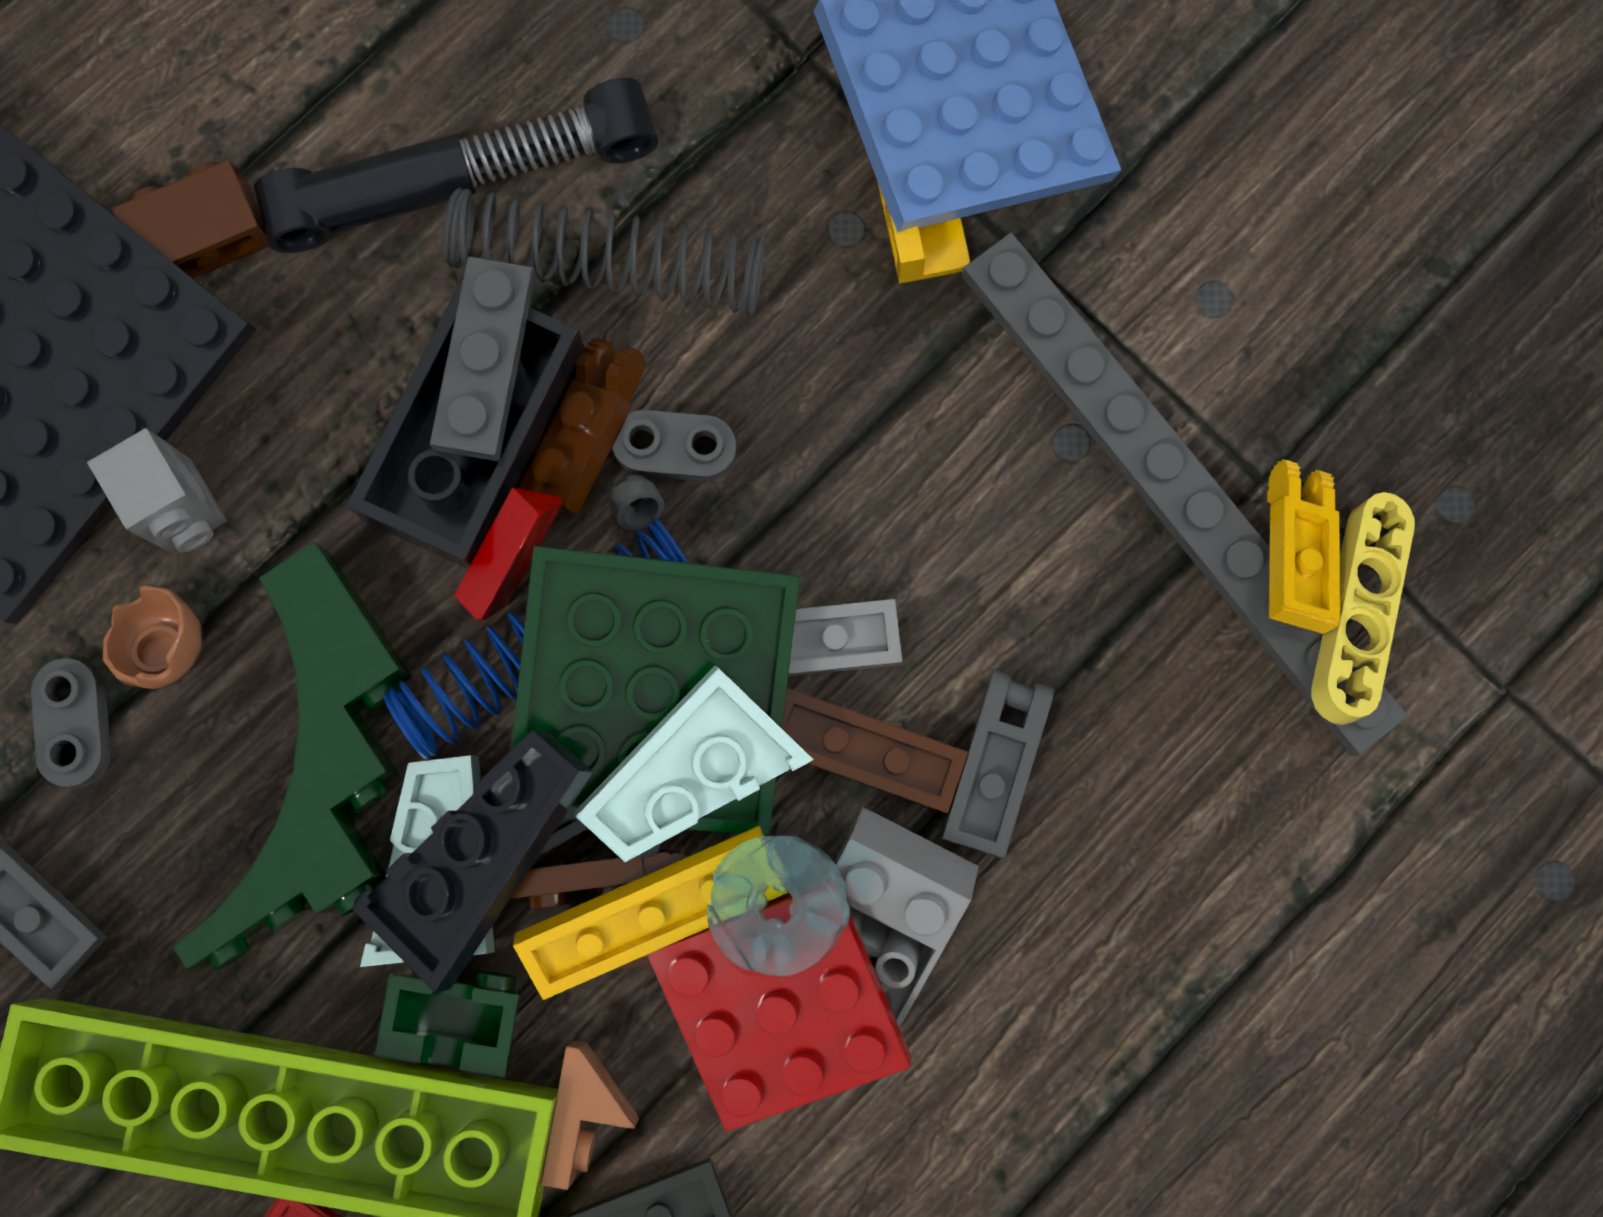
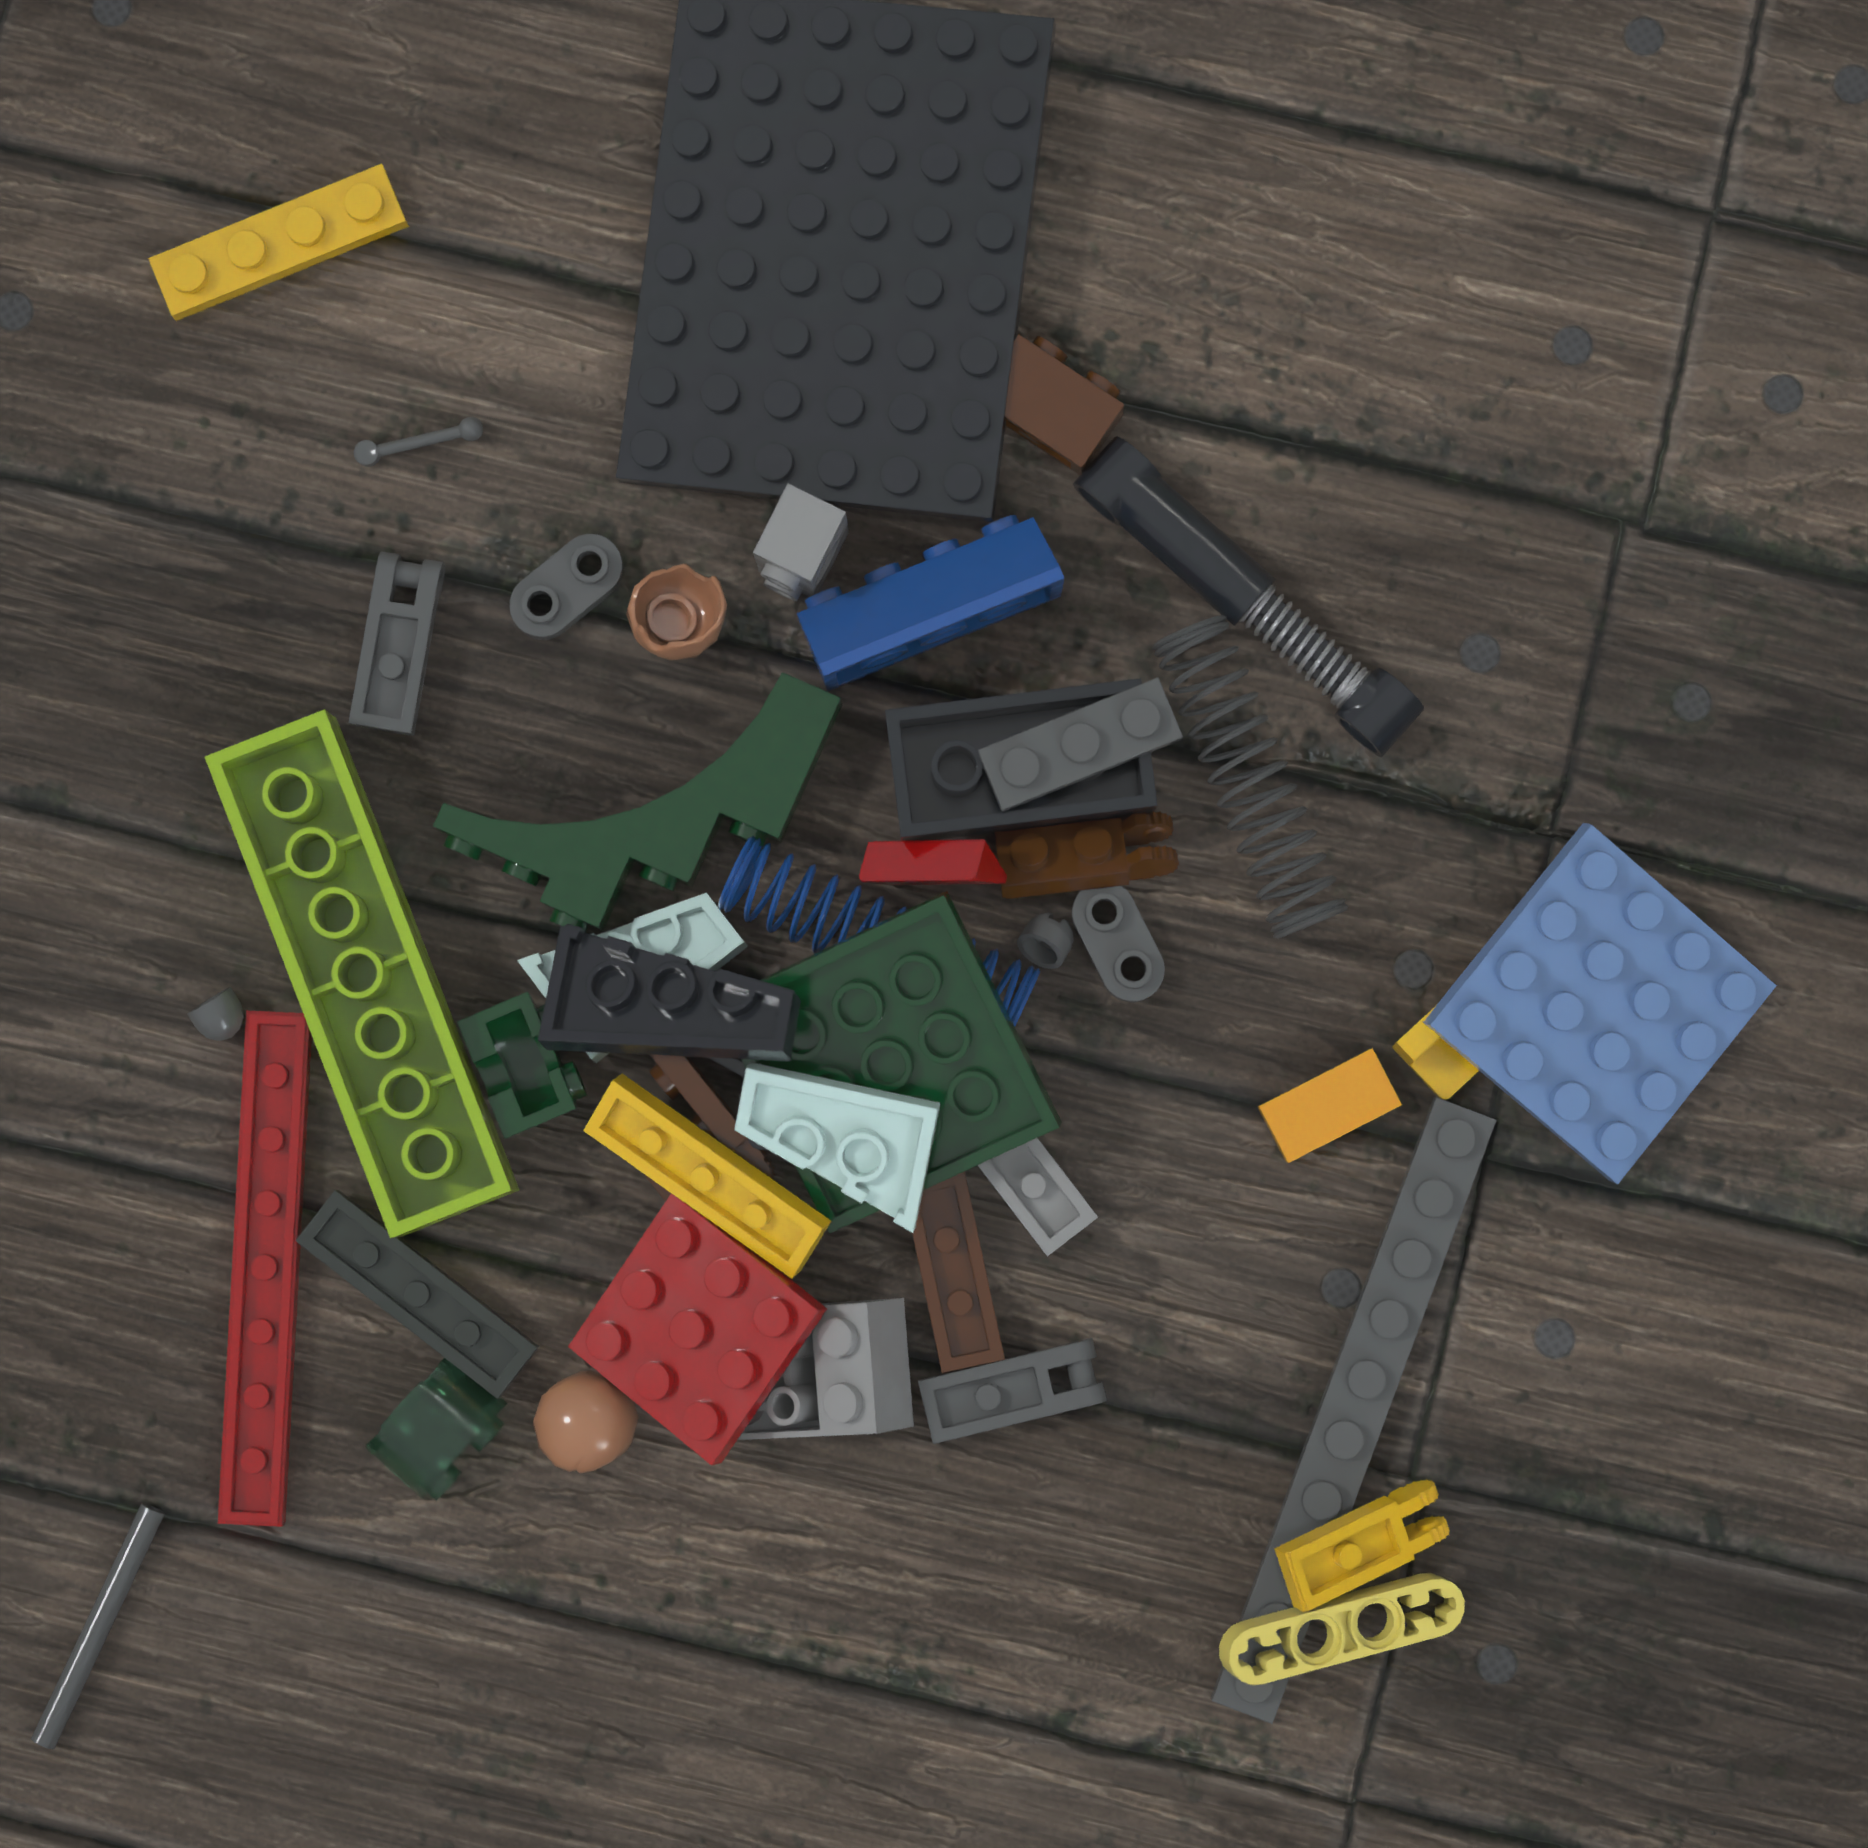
camera: 70 degrees right, 5 degrees up
nougat slope [541,1040,639,1190] -> none
clear light blue plate [707,836,850,976] -> none
none -> nougat hair [533,1370,638,1474]
none -> blue slope [797,515,1065,692]
none -> light orange tile [1258,1048,1402,1163]

